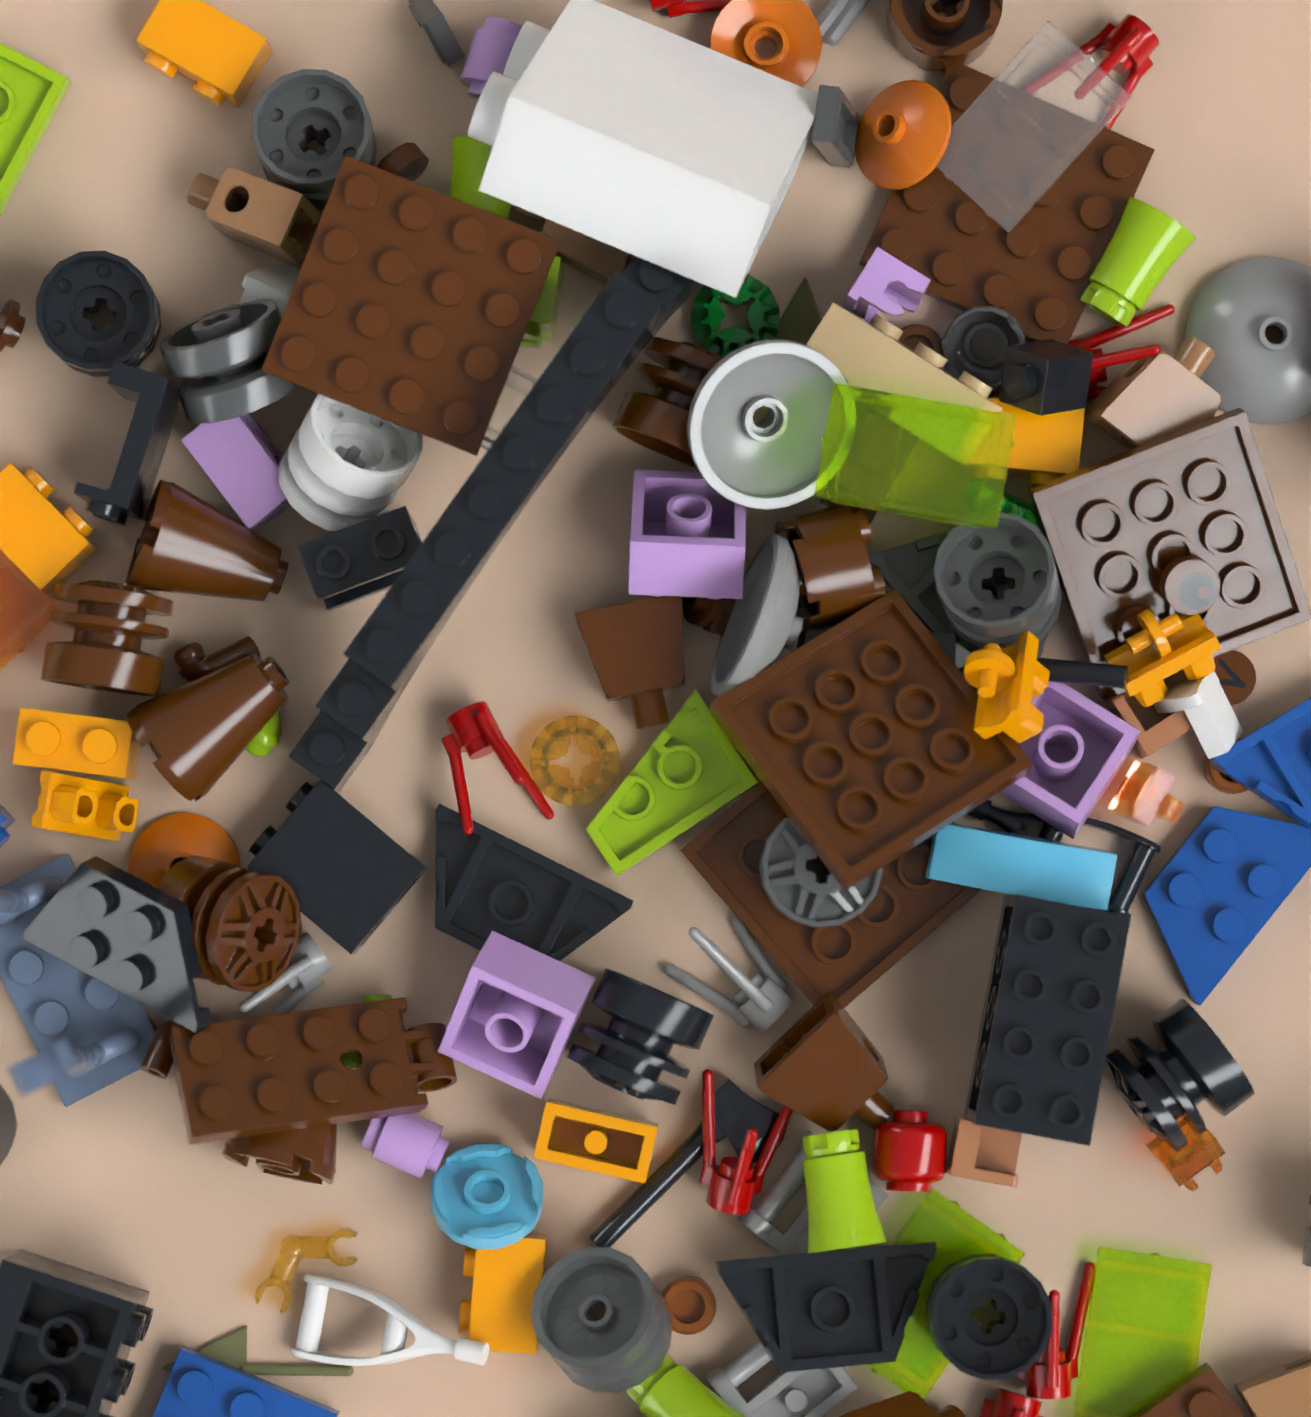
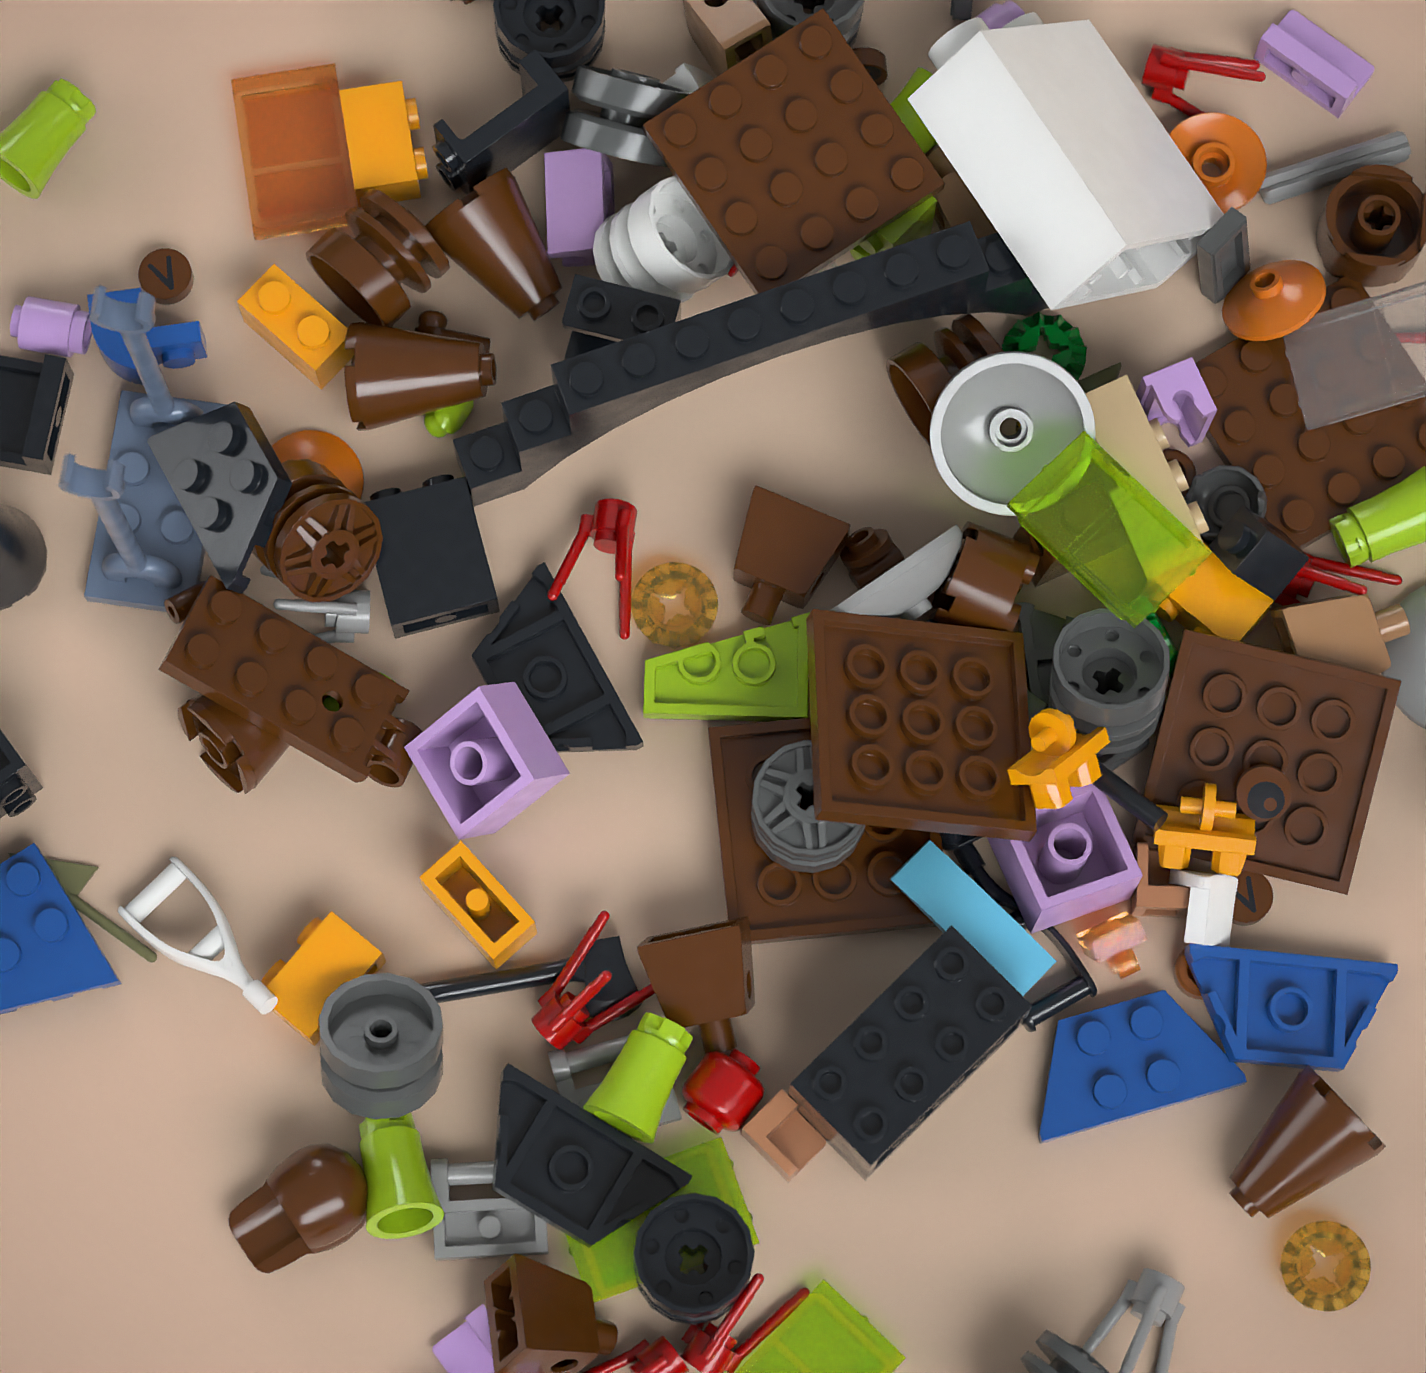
camera: 35 degrees right, 10 degrees down
light orange hips [31,770,140,842] -> none
clear yellow arm [255,1227,358,1314] -> none
lavender brick [361,1113,450,1179] -> none
medium azure tile [431,1143,543,1249] -> none
black wheel [567,968,714,1105] -> none
lavender brick [628,469,746,599] -> none
dark orange tile [662,1276,716,1335] -> none
light grey plant [664,916,793,1032] -> none
black wheel [1105,999,1255,1152] -> none
clear orange tile [1146,1119,1225,1191] -> none

